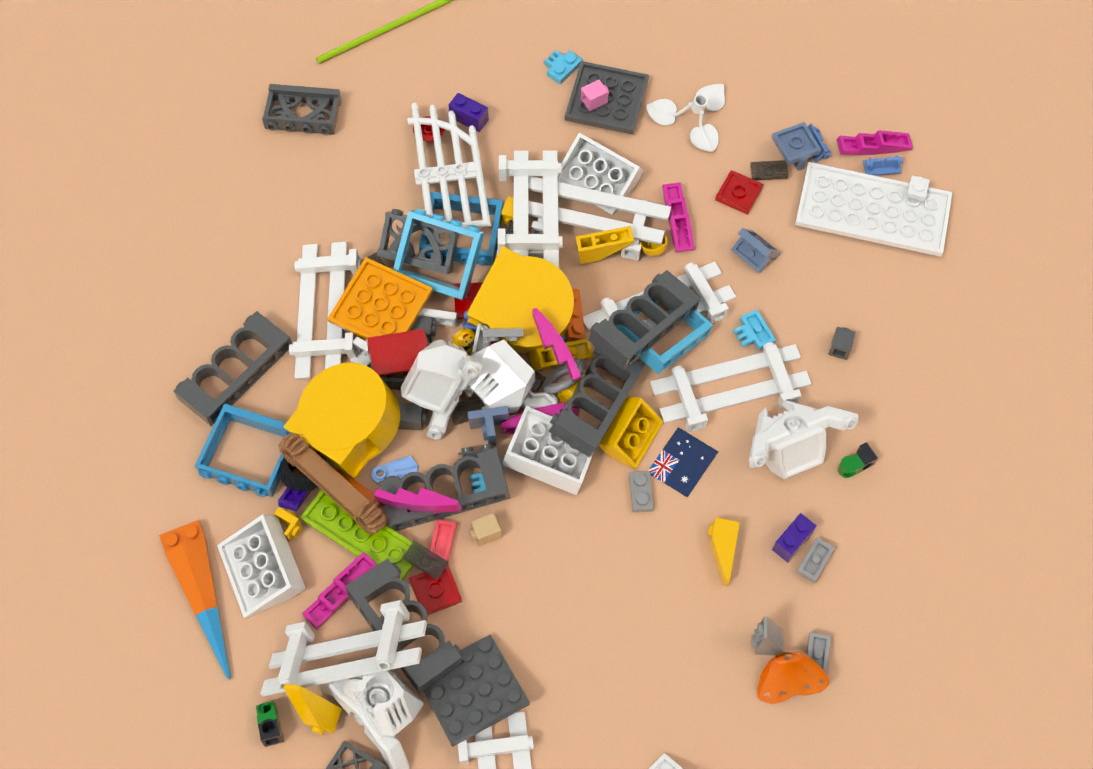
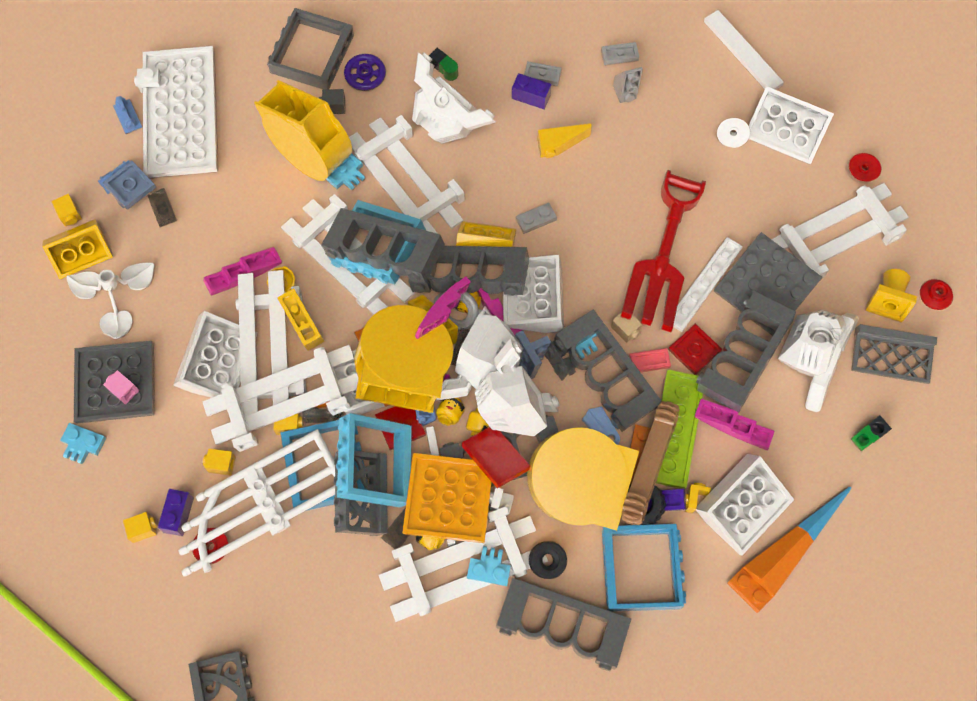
camera: 110 degrees left, 5 degrees up
white fence [260,600,427,697] -> none
yellow slope [283,684,342,735] -> none
dark pink slope [374,487,462,513] -> none
clear smoke plate [402,541,449,581] -> none
light grey plate [483,328,523,341] -> none
dark blue sticker [648,427,718,497] -> none
red tile [715,170,764,215] -> none
sand blue bracket [731,228,780,273] -> none
orange piece [757,652,830,704] -> none
dark pink slope [836,130,913,155] -> none
none -> yellow slope [42,219,113,279]
none -> yellow brick [51,193,82,227]
none -> yellow brick [123,512,158,543]
none -> yellow brick [203,449,236,476]
none -> yellow brick [254,80,352,181]
none -> dark grey window [267,8,354,90]
none -> dark purple plate [344,54,386,91]
none -> medium azure hinge [467,546,511,586]
none -> black tyre [529,542,567,579]
none -> red piece [620,170,706,332]
none -> white tile [673,237,743,332]
none -> white piece [717,118,750,148]

